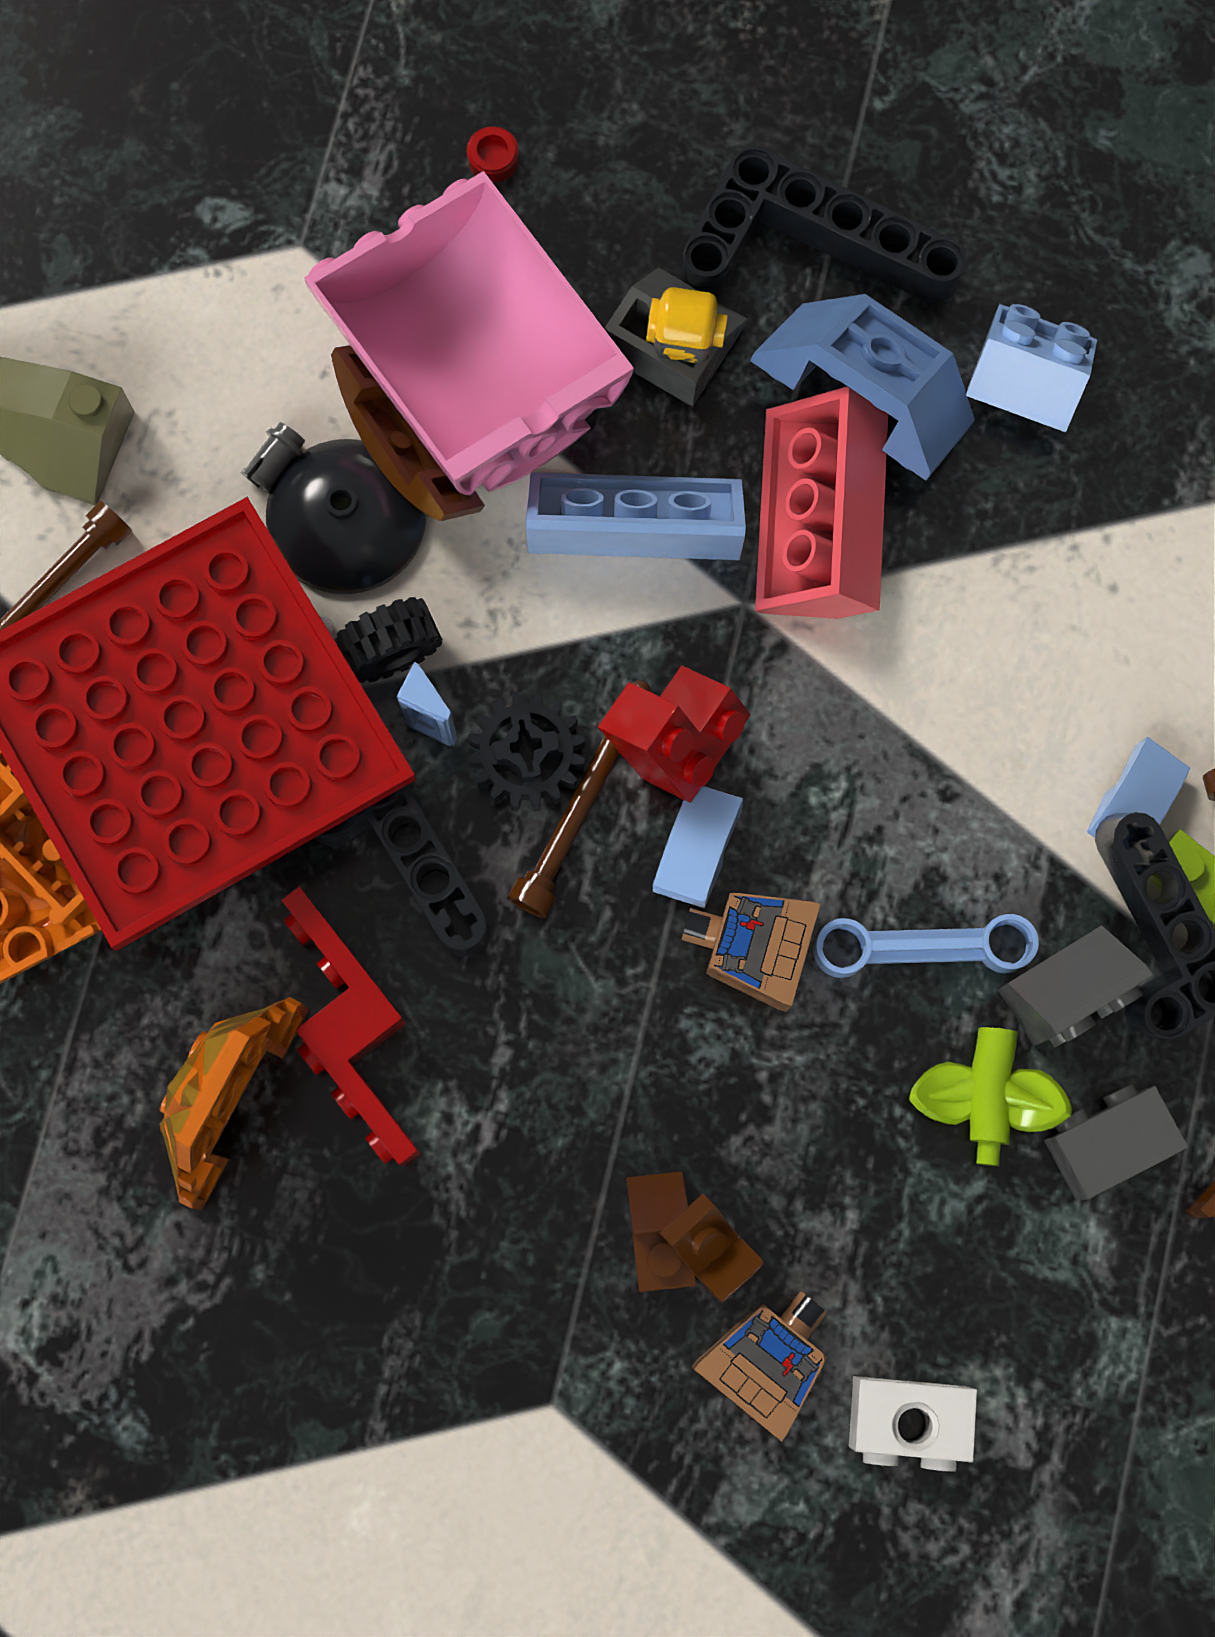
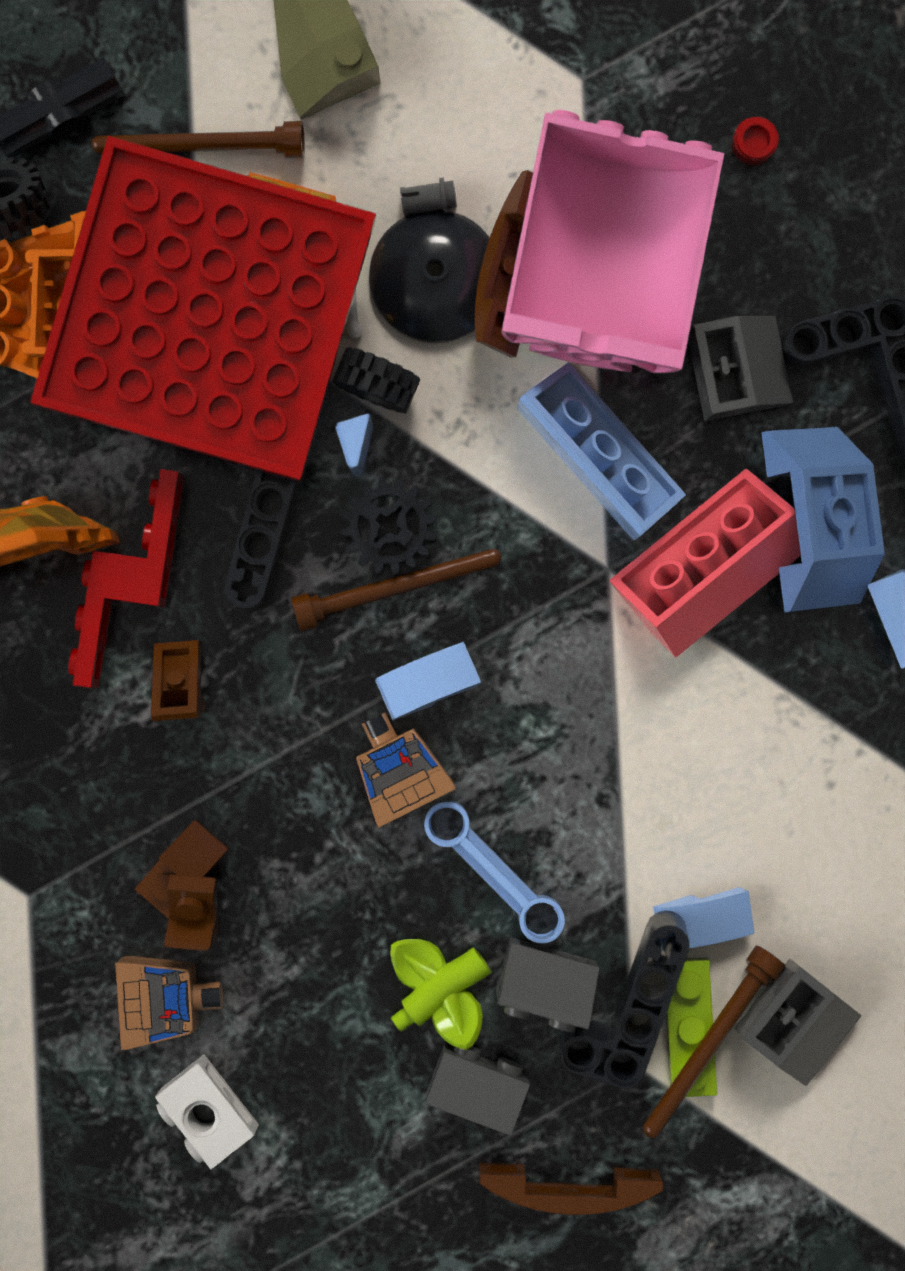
camera: 50 degrees right, 10 degrees up
red brick [598,666,751,803] -> none
yellow head [646,287,728,363] -> none
none -> reddish brown slope [151,640,205,721]

